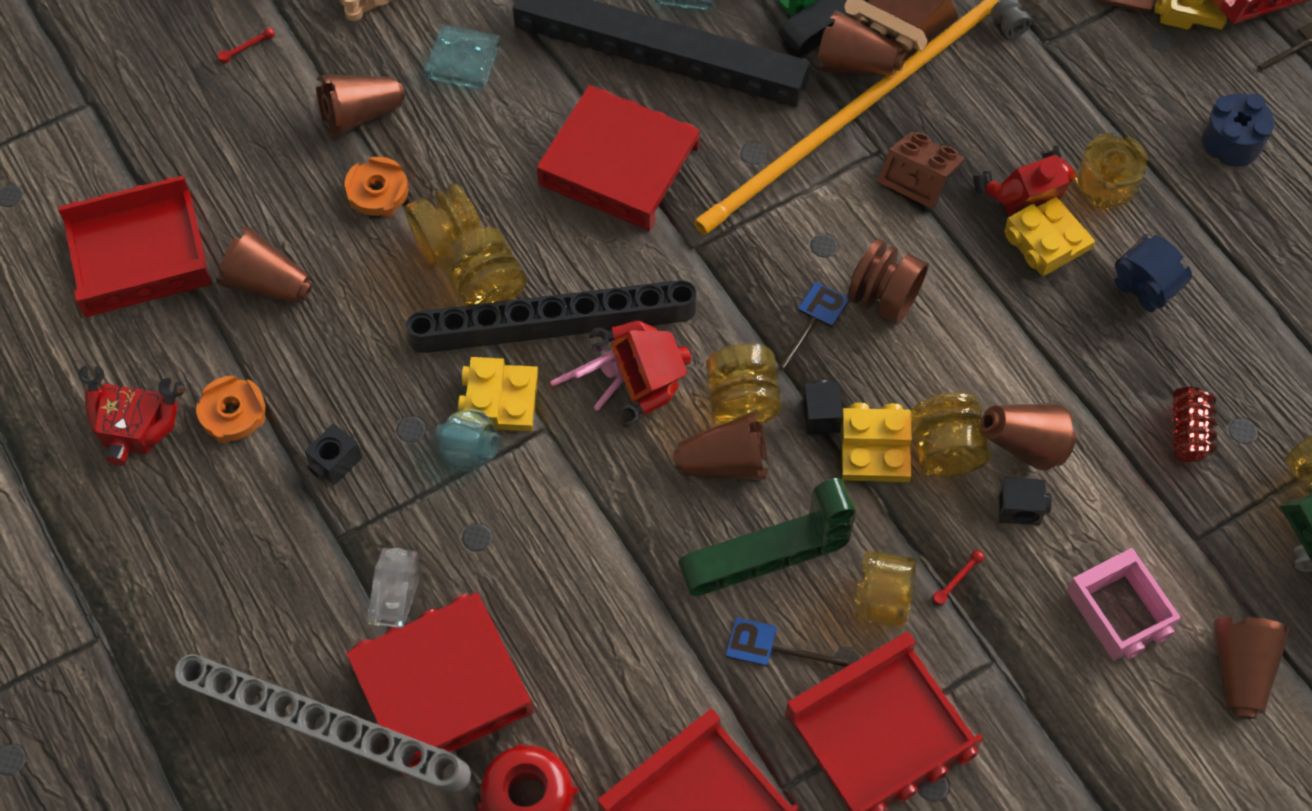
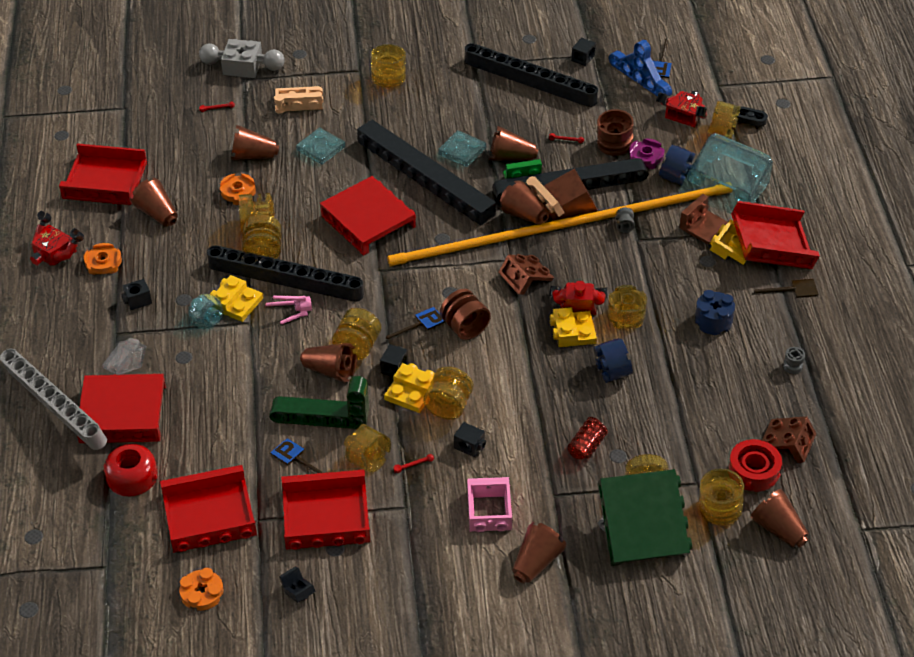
camera: 25 degrees right, 15 degrees down
red torso [589,321,691,427] -> none
copper cone [981,403,1076,471] -> none

